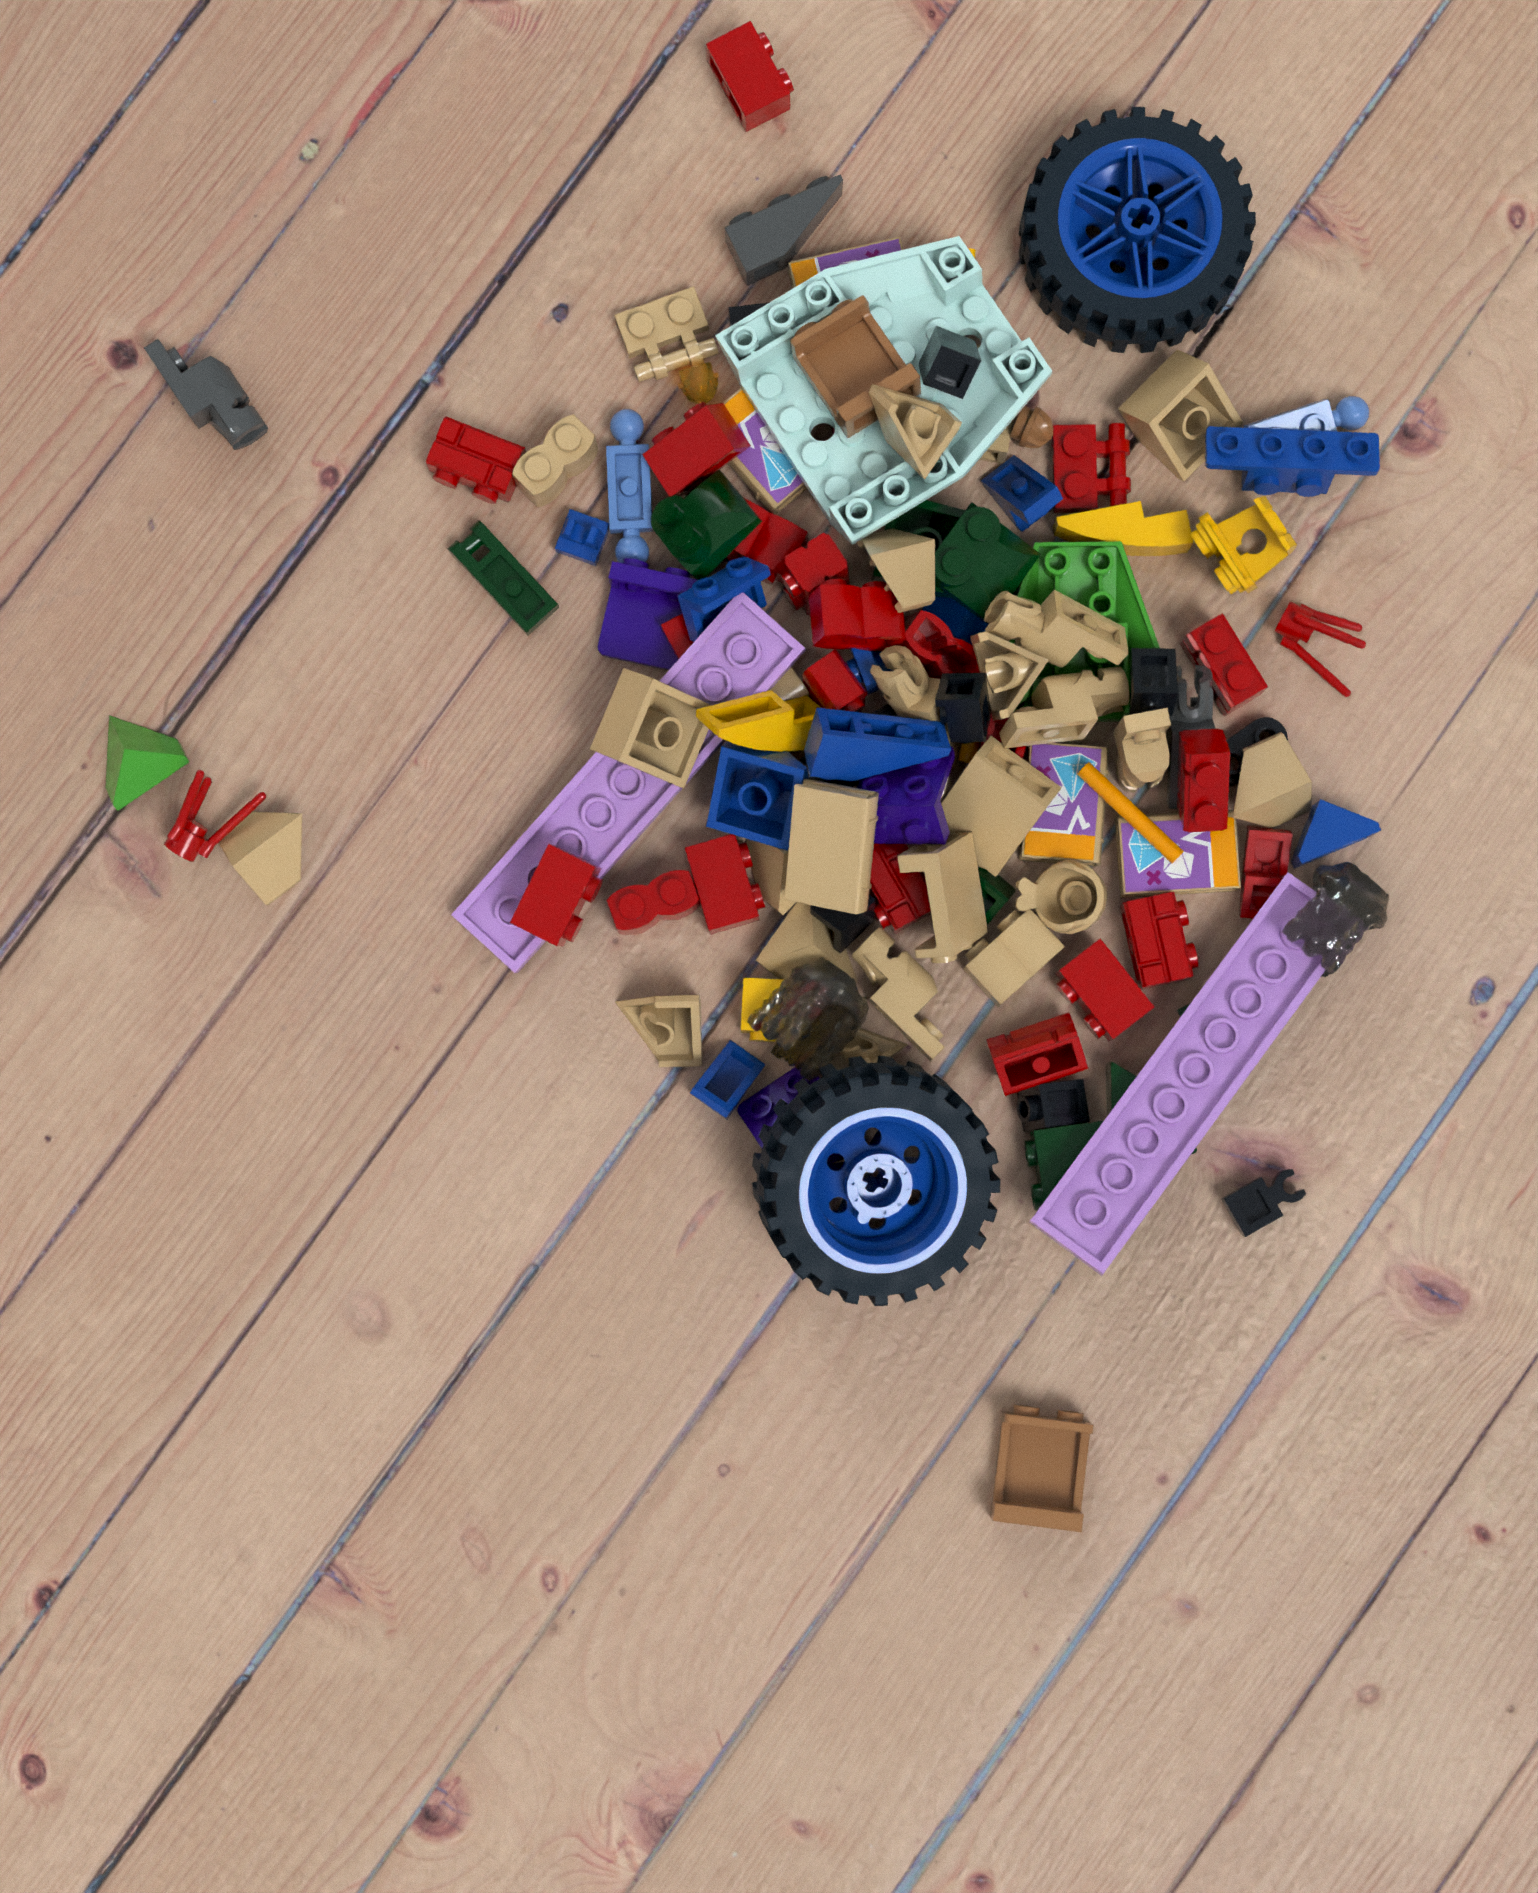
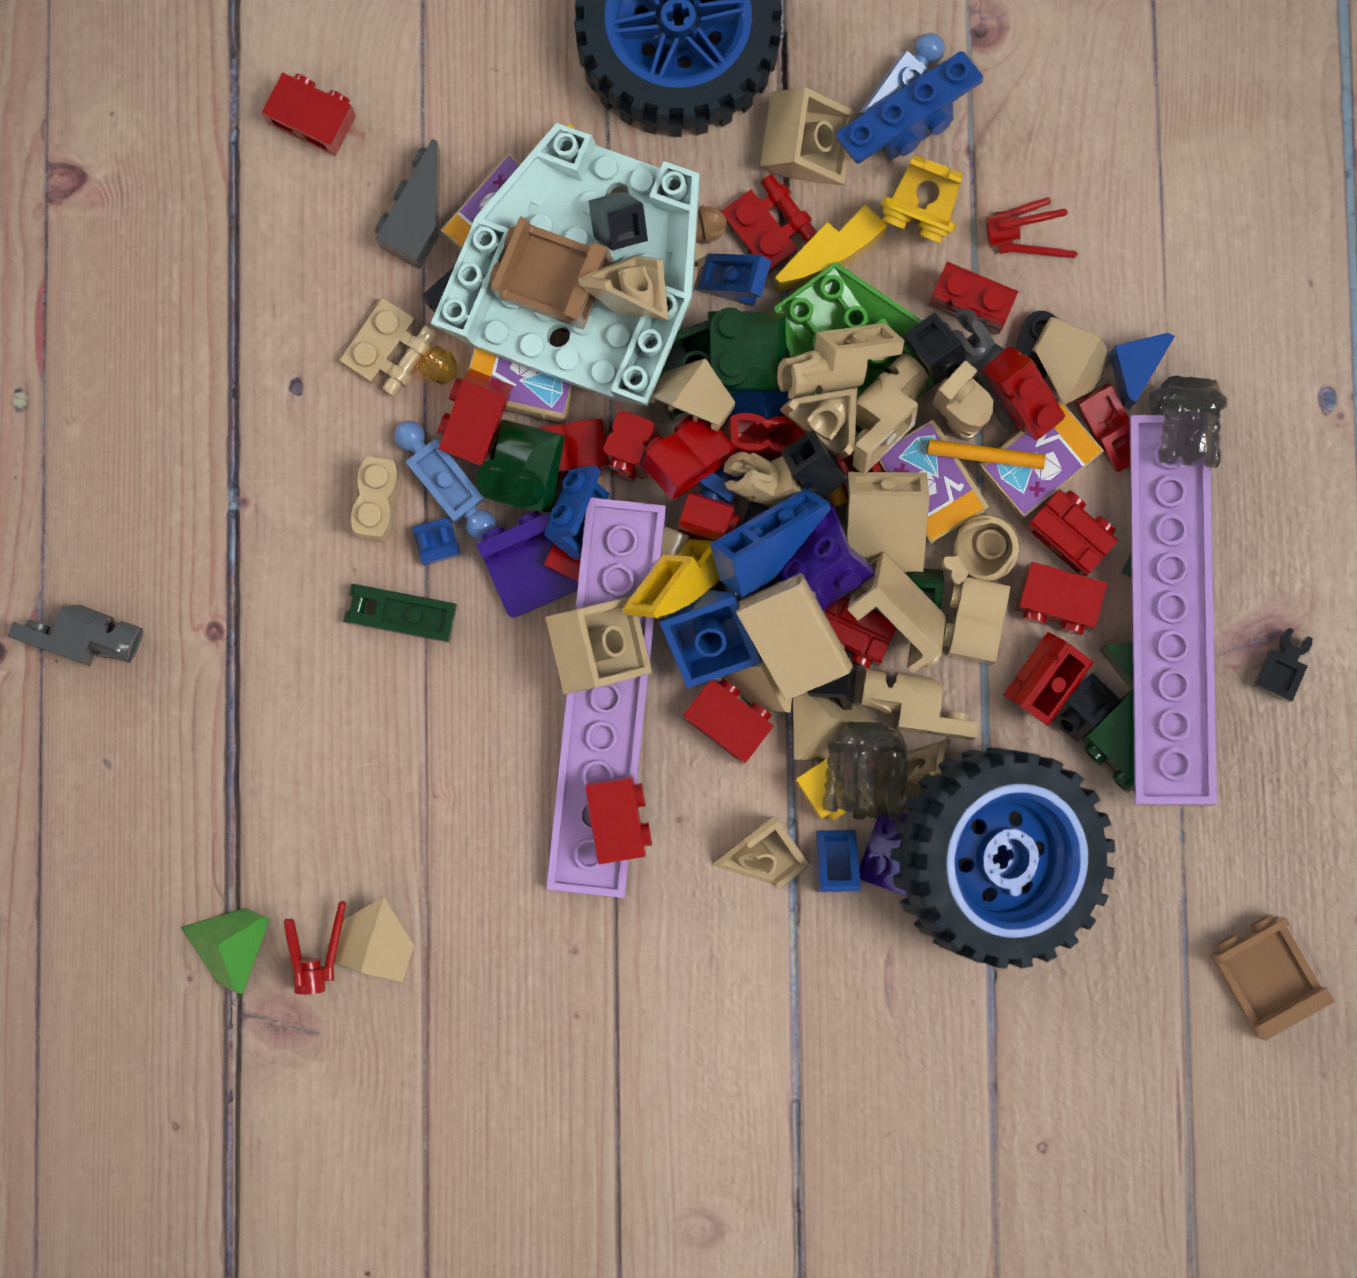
camera: 40 degrees left, 0 degrees up
red brick [426,416,526,504] -> none
red brick [606,870,701,935] -> none

